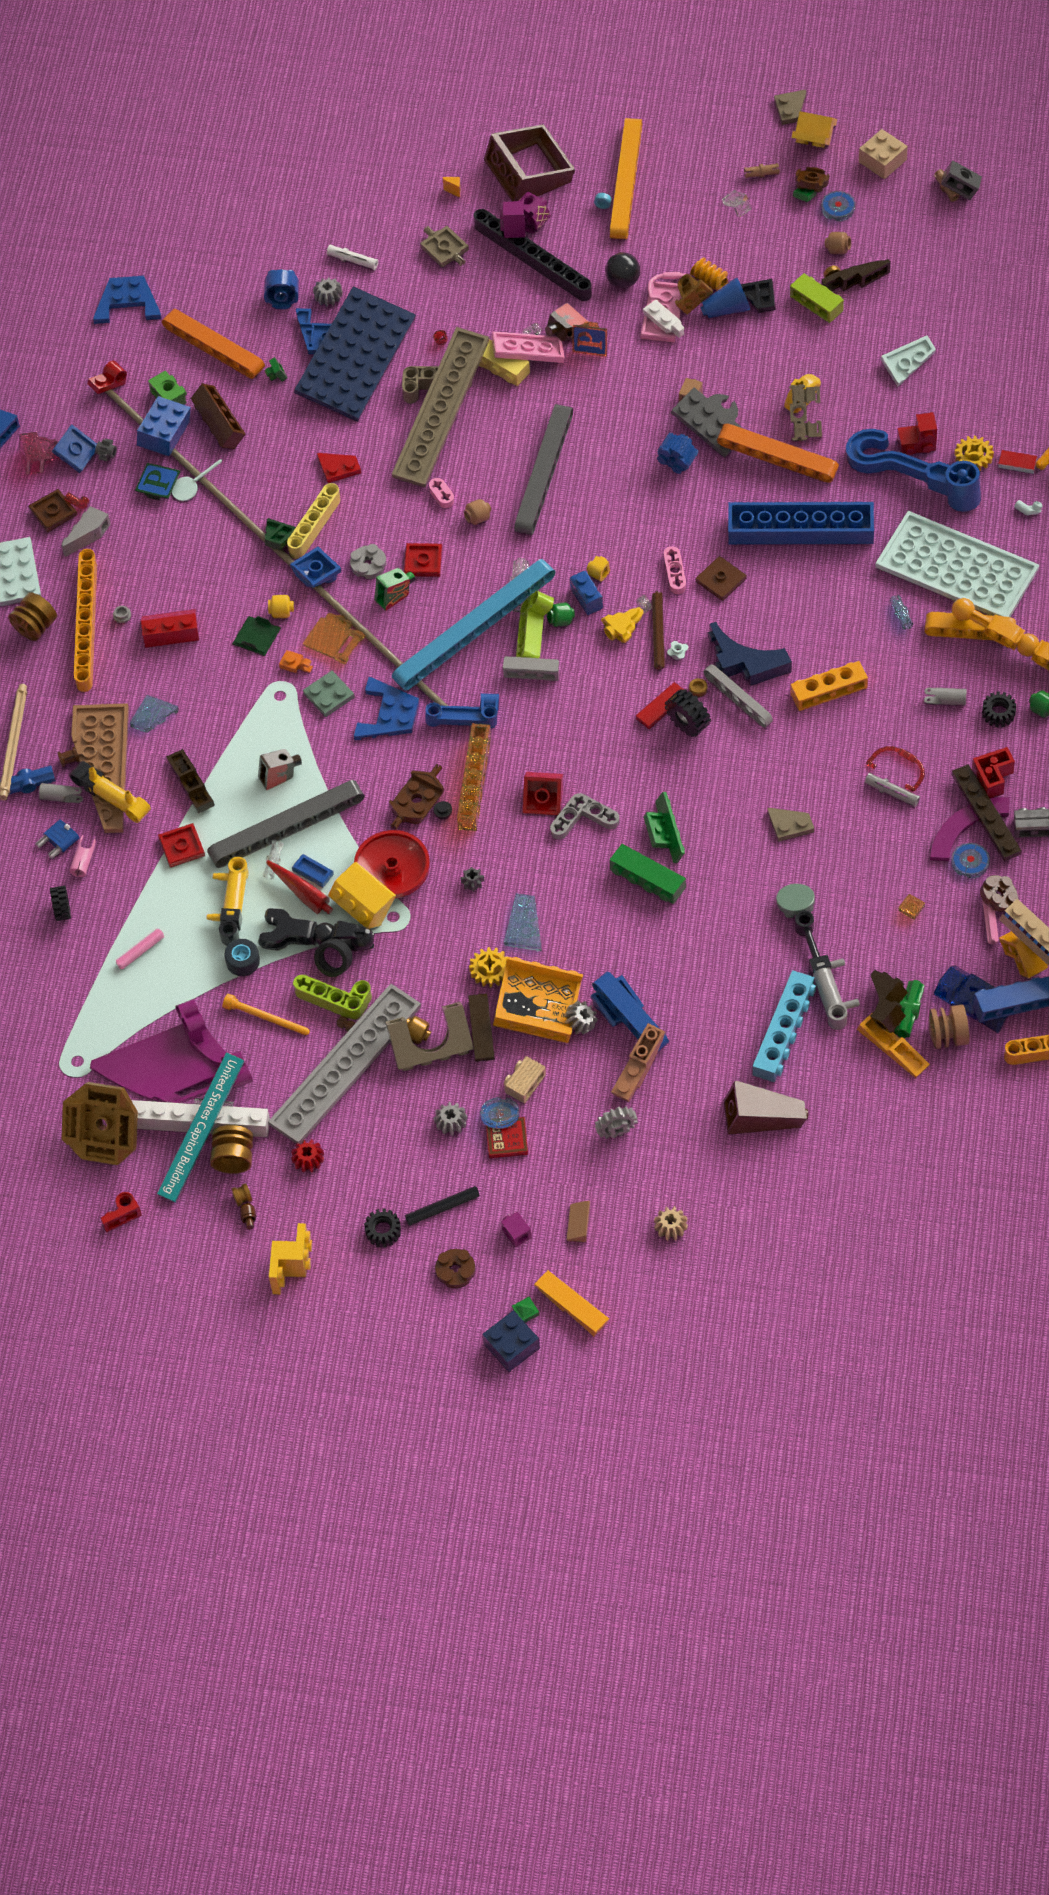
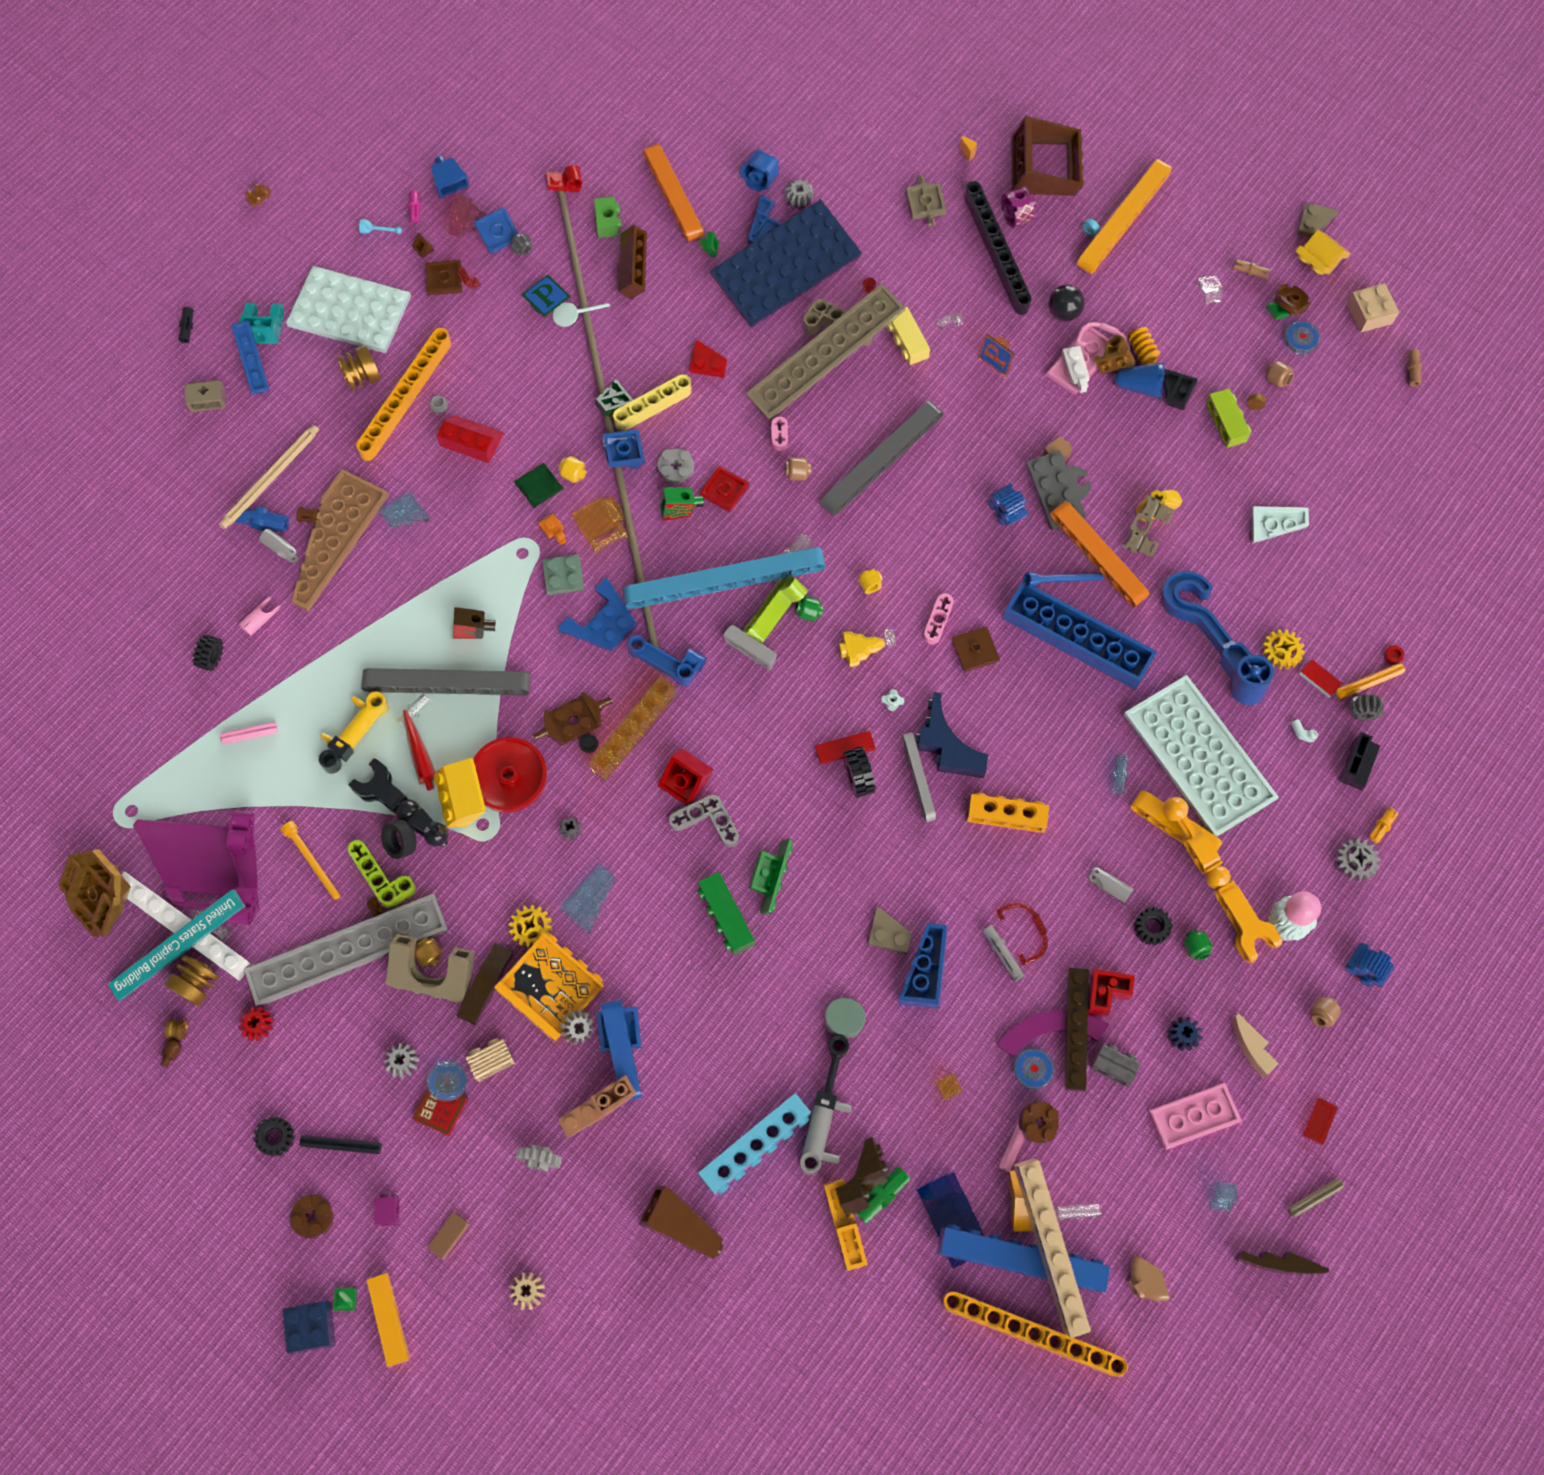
camera: 25 degrees right, 10 degrees up
blue piece [35,819,80,859] -> none
light grey slope [62,506,111,557] -> none
yellow piece [69,761,151,823] -> none
blue wing [93,275,162,324] -> none
red plate [100,1192,142,1233] -> none
blue brick [136,396,191,456] -> none
red tile [158,823,205,868] -> none
dark brown slope [166,749,215,814] -> none
black wheel [224,939,260,976] -> none
yellow bracket [269,1223,312,1295] -> none
blue tile [292,854,334,888] -> none
white pin [327,244,378,270] -> none
bright pink tile [491,332,565,363] -> none
magenta brick [500,201,525,238] -> none
torso [545,303,589,341] -> none
blue brick [570,571,603,615] -> none
reddish brown axle [652,591,665,670] -> none
pearl gold tile [689,678,708,697] -> none
dark brown slope [821,259,891,292] -> none
red brick [897,412,938,455] -> none
medium nougat wheel [928,1005,969,1049] -> none
dark grey brick [941,160,982,200] -> none
none -> reddish brown slope [412,233,434,258]
none -> blue wedge [899,923,948,1009]
none -> blue piece [1023,572,1104,587]

